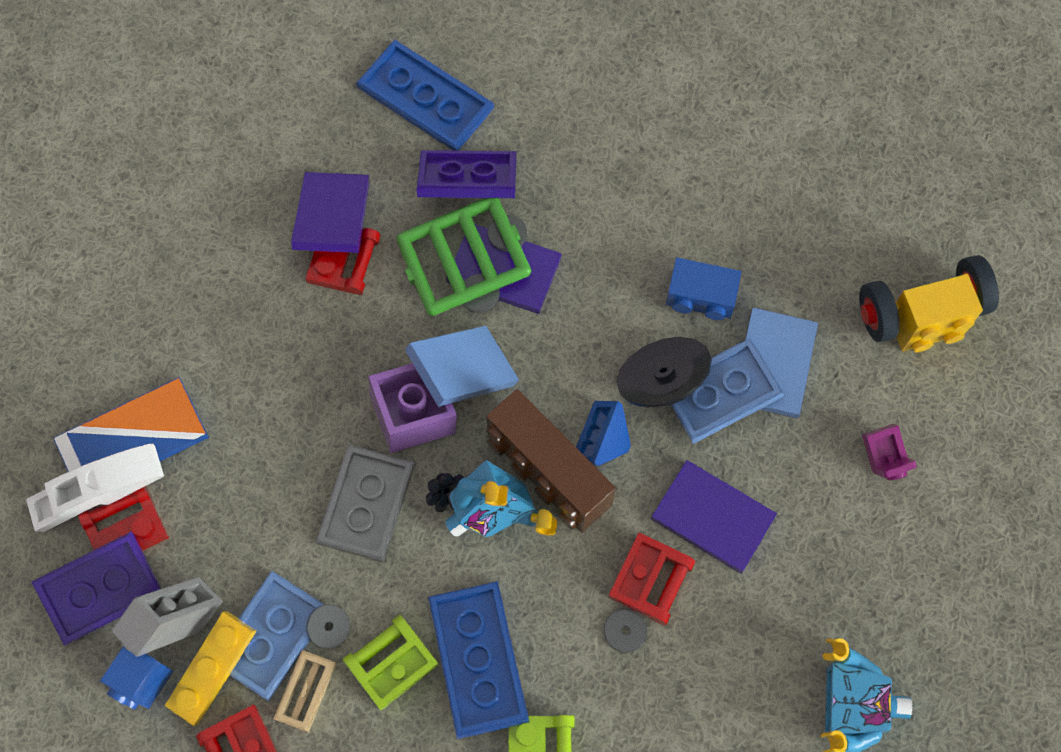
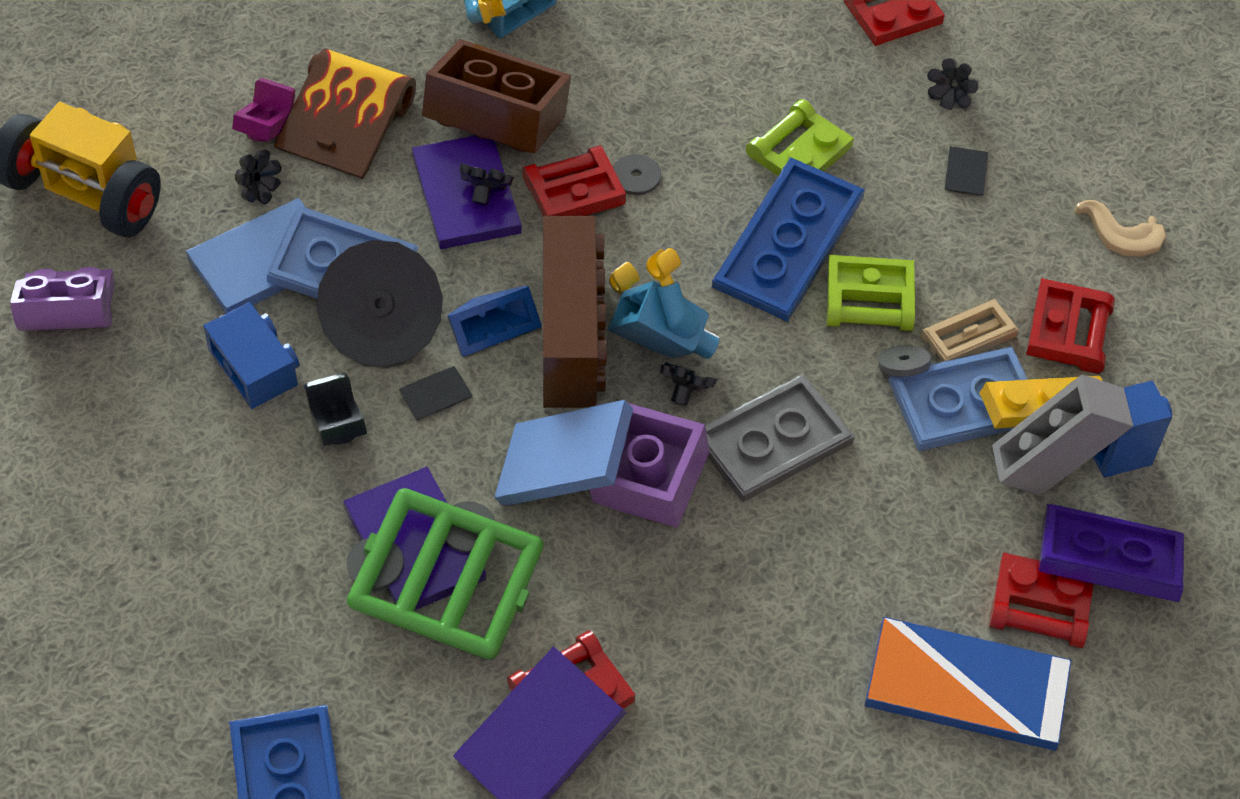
camera: 140 degrees left, 15 degrees down
white slope [26,444,164,532] -> none
dark purple tile [417,150,516,198] -> none
none -> medium lavender brick [10,267,115,331]
none -> black plant [235,149,282,205]
none -> reddish brown door [274,48,416,179]
none -> black bracket [304,373,367,446]
none -> black piece [399,366,473,420]
none -> reddish brown brick [422,39,572,154]
none -> black plant [460,164,514,206]

